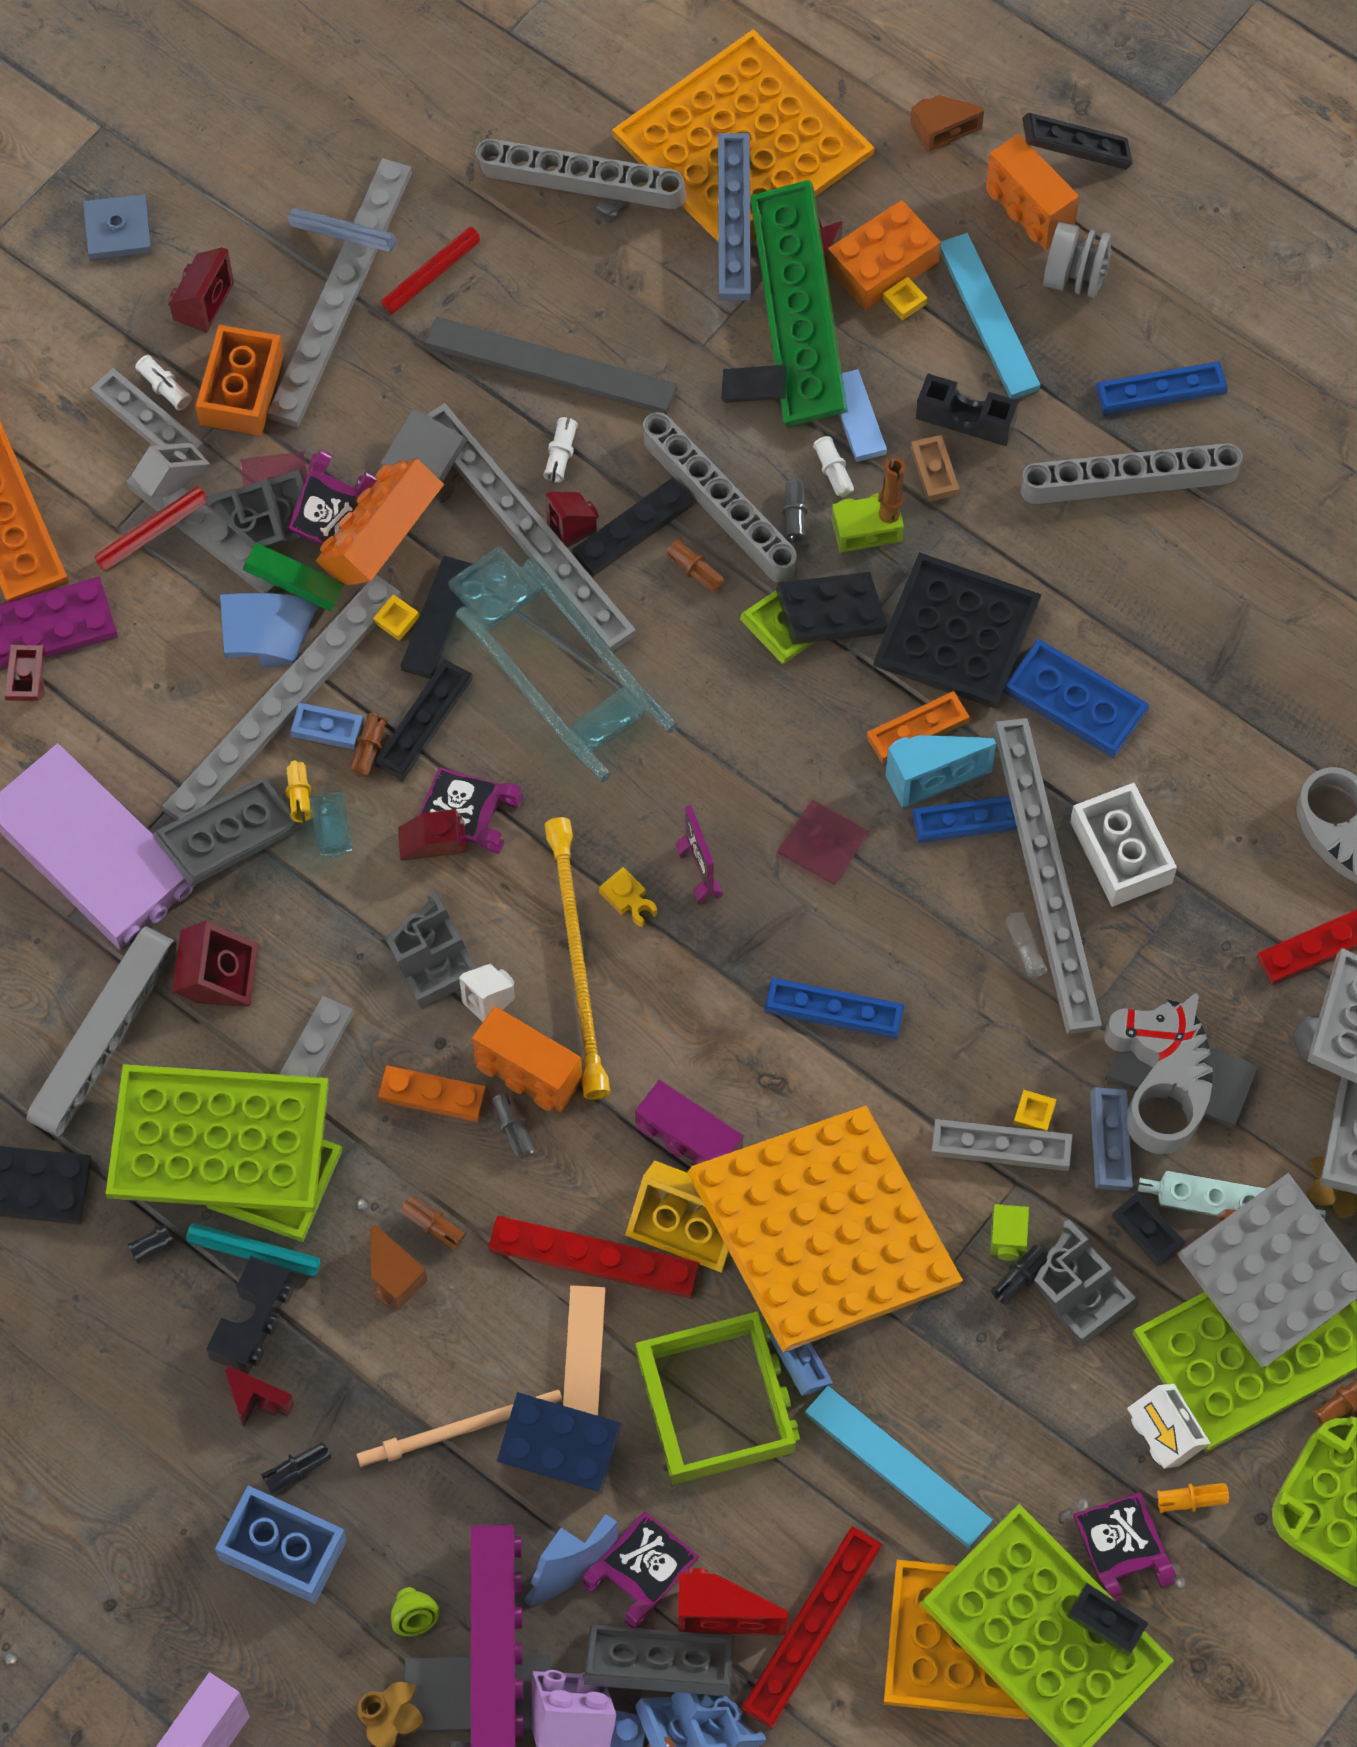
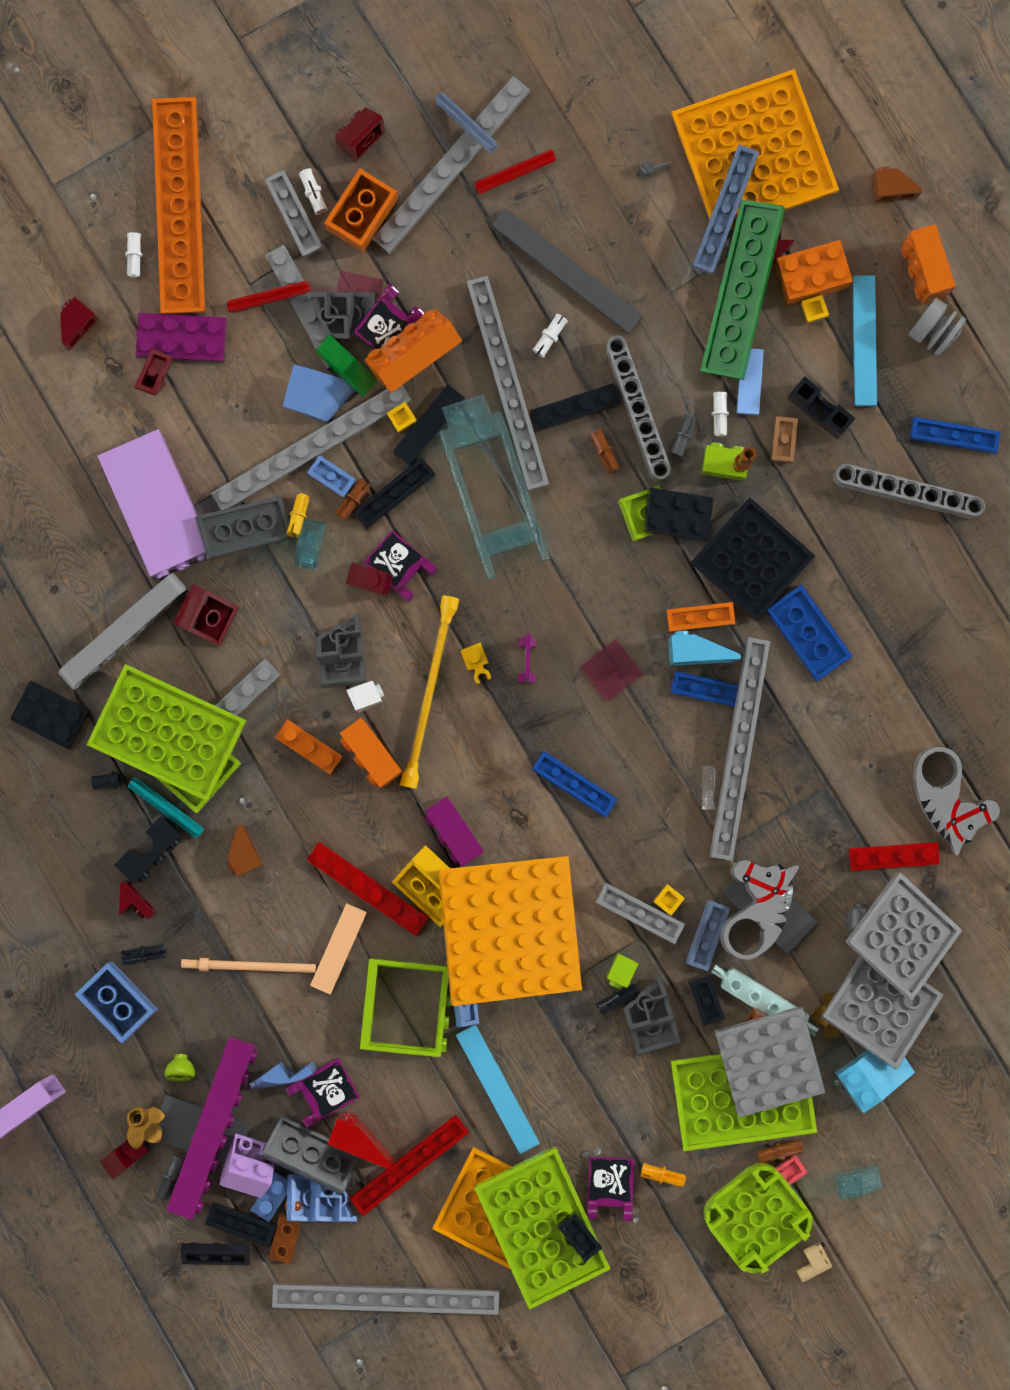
camera: 20 degrees right, 20 degrees up
sand blue plate [83,194,152,260] -> none
light grey slope [131,443,210,497] -> none
dark grey tile [381,408,468,482] -> none
dark orange axle [400,1196,466,1251] -> none
light grey beam [476,139,687,209] -> none
dark grey axle [492,1092,534,1159] -> none
dark blue brick [497,1392,622,1493] -> none
dark red slope [545,491,599,548] -> none
black tile [721,365,787,403] -> none
black tile [1022,112,1133,170] -> none
white brick [1070,783,1177,907] -> none
white brick [1127,1384,1211,1469] -> none

